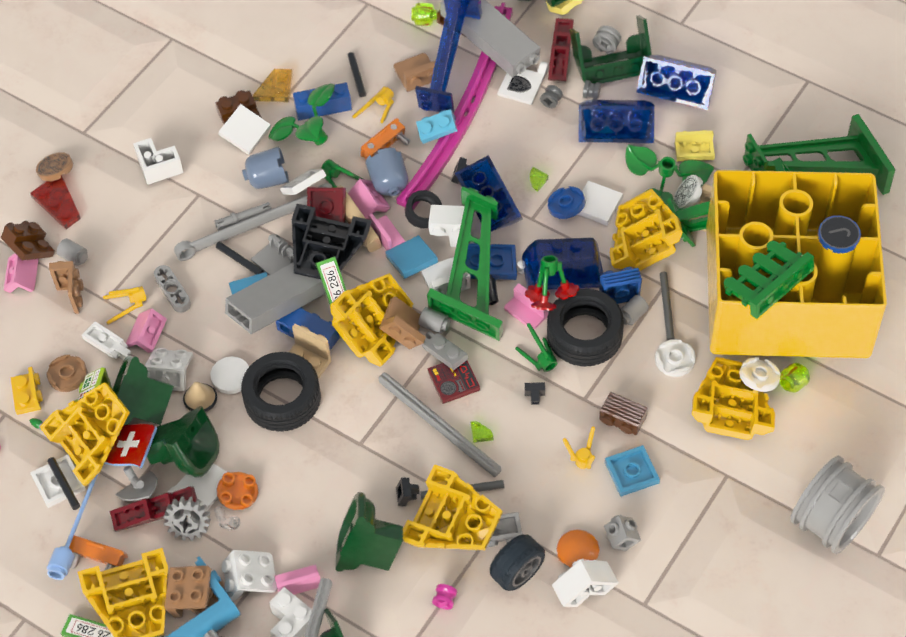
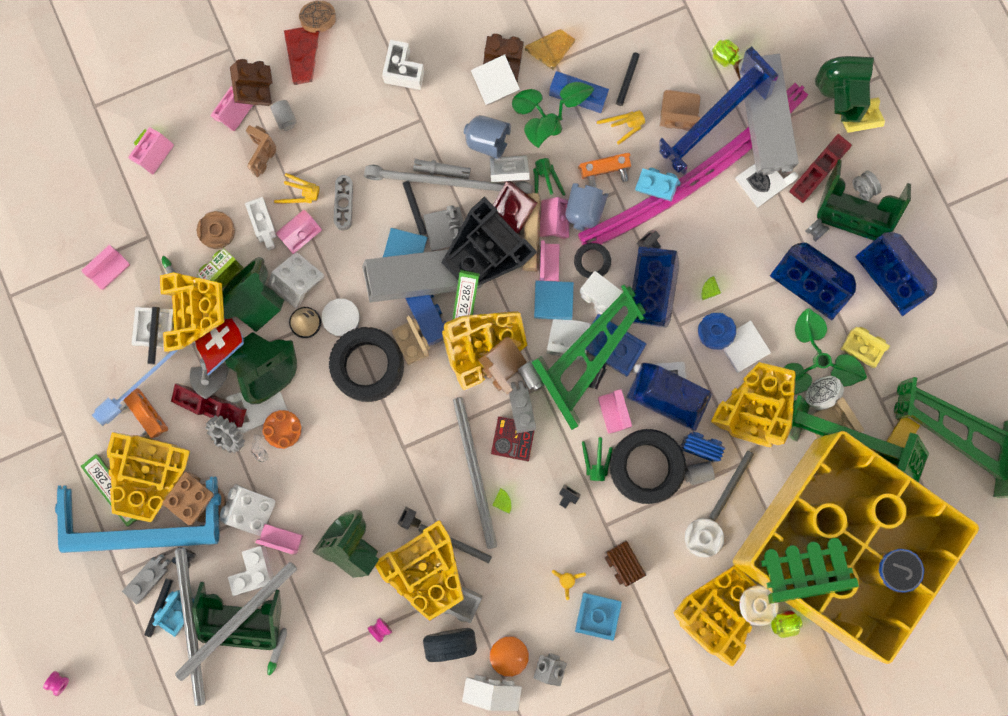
camera: 30 degrees right, 25 degrees up
yellow bracket [10,367,43,415] -> none
plant [525,255,580,310] -> none
dark grey wheel [540,85,563,108] -> none

